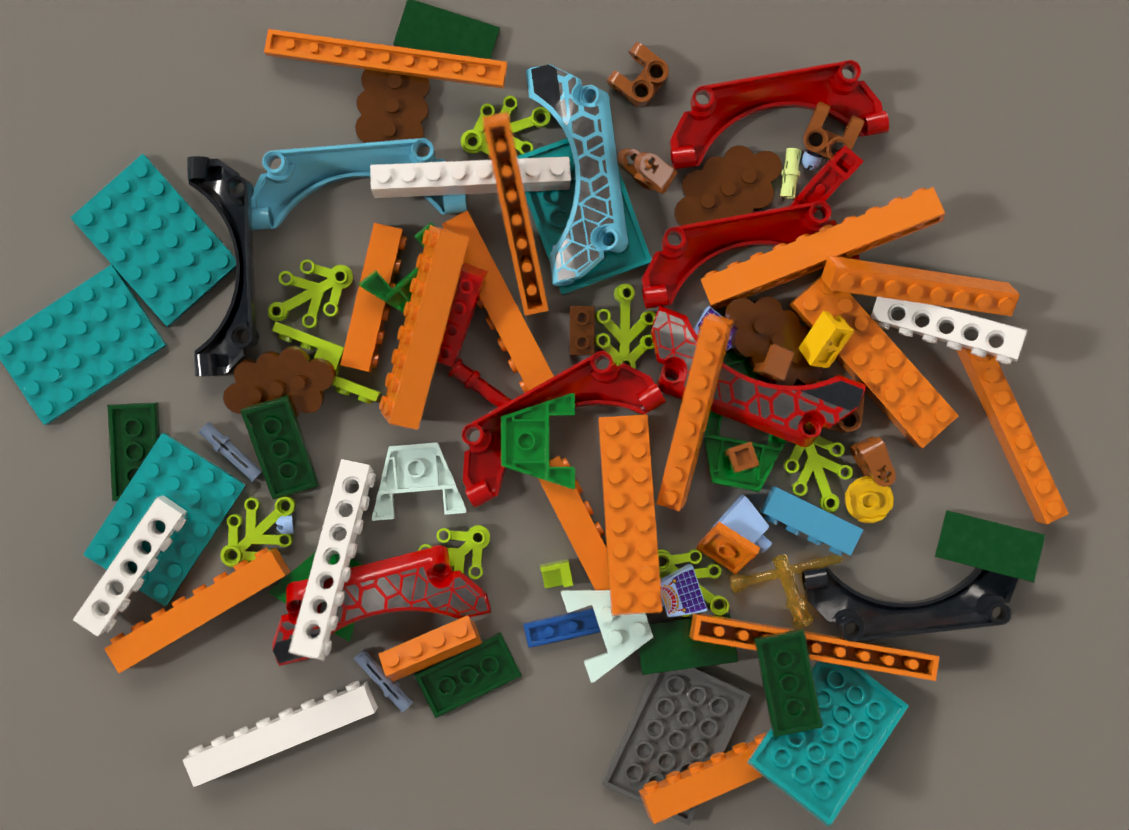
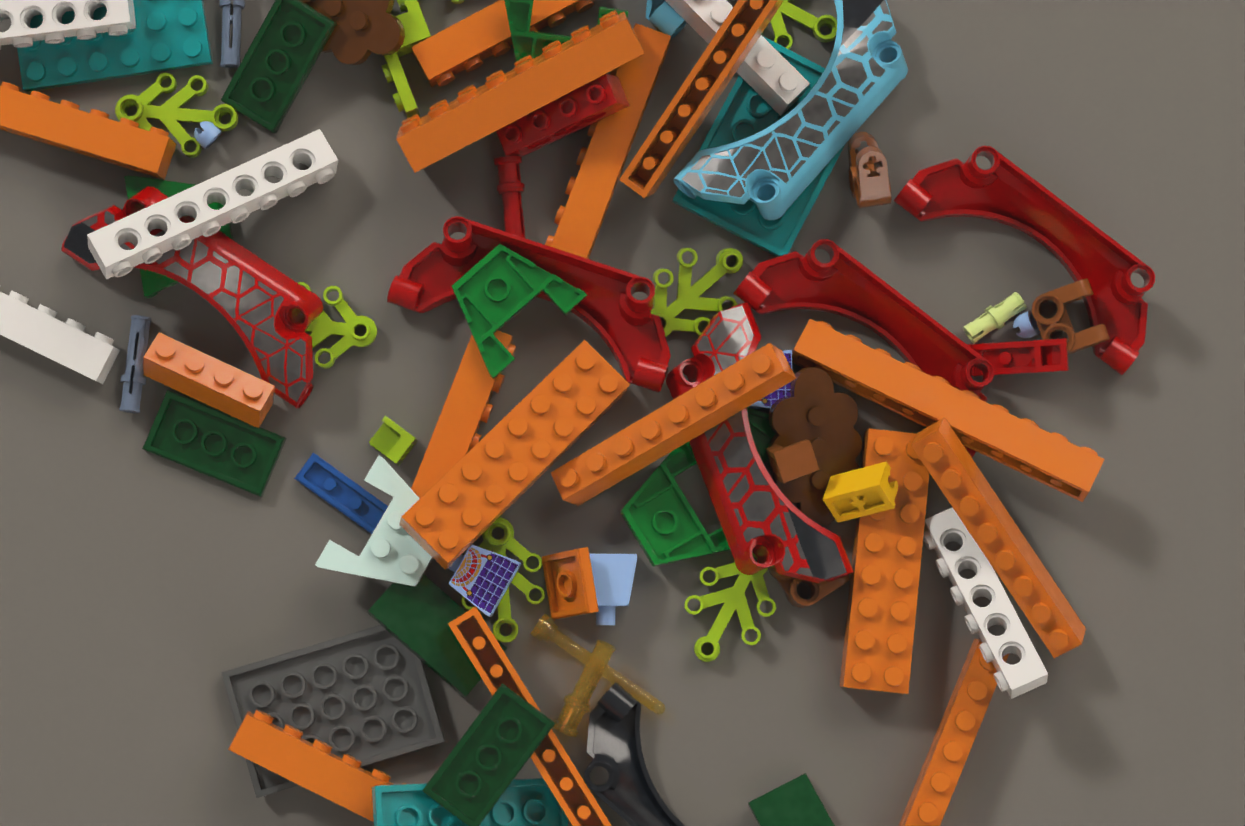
camera: 45 degrees right, 5 degrees down
light aqua wing [372,442,467,521] -> none
reddish brown brick [569,306,594,356] -> none
dark orange piece [606,42,669,107] -> none
reddish brown plate [674,145,782,226] -> none
dark orange panel [724,442,759,473] -> none
dark azure brick [760,486,863,557] -> none
yellow tile [844,476,894,523] -> none
dark orange piece [850,436,896,487] -> none

